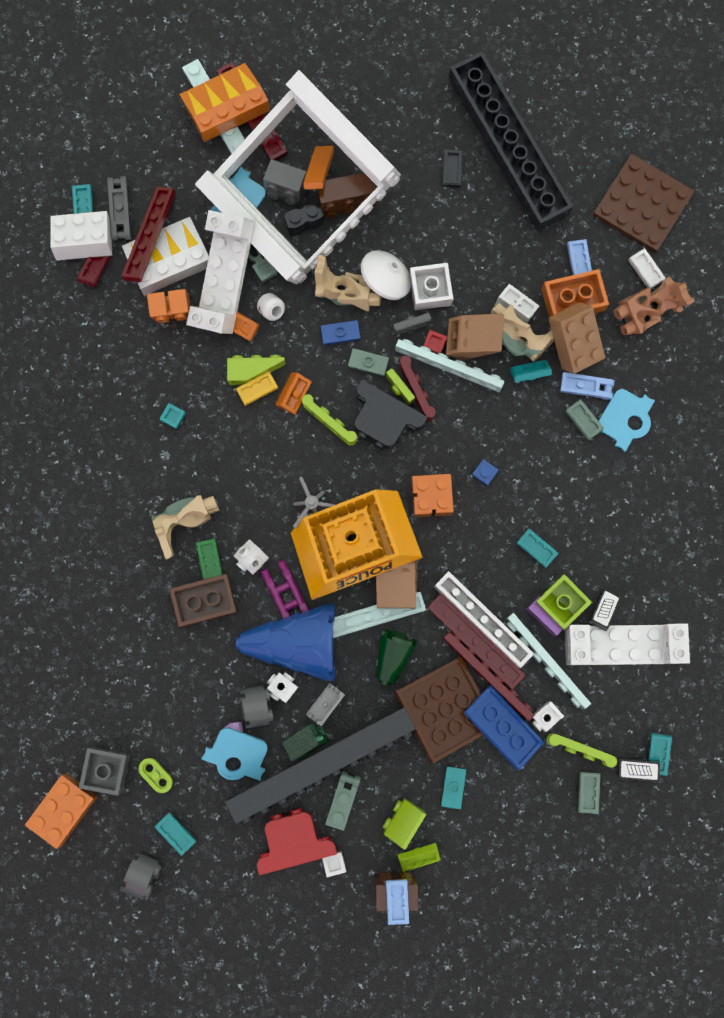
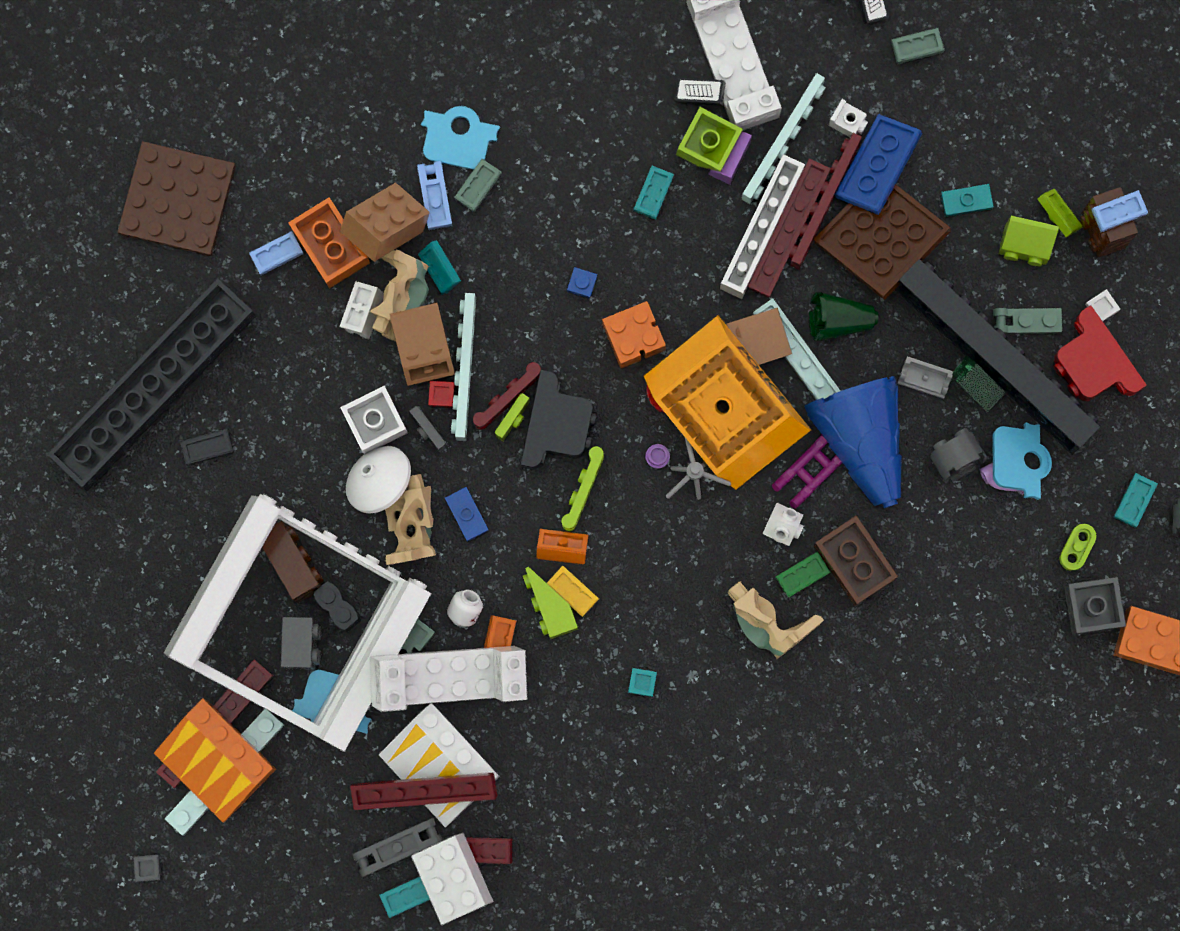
camera: 100 degrees left, 0 degrees up
orange piece [147,289,191,323] -> none
white brick [267,672,298,703] -> none
orange tile [303,146,334,189] -> none
sand green plate [348,348,389,377] -> none
lime plate [546,733,617,767] -> none
nougat hips [613,277,695,335] -> none
white plate [628,248,665,289] -> none
none -> dark grey tile [133,855,161,882]
none -> medium lavender plate [646,444,670,469]

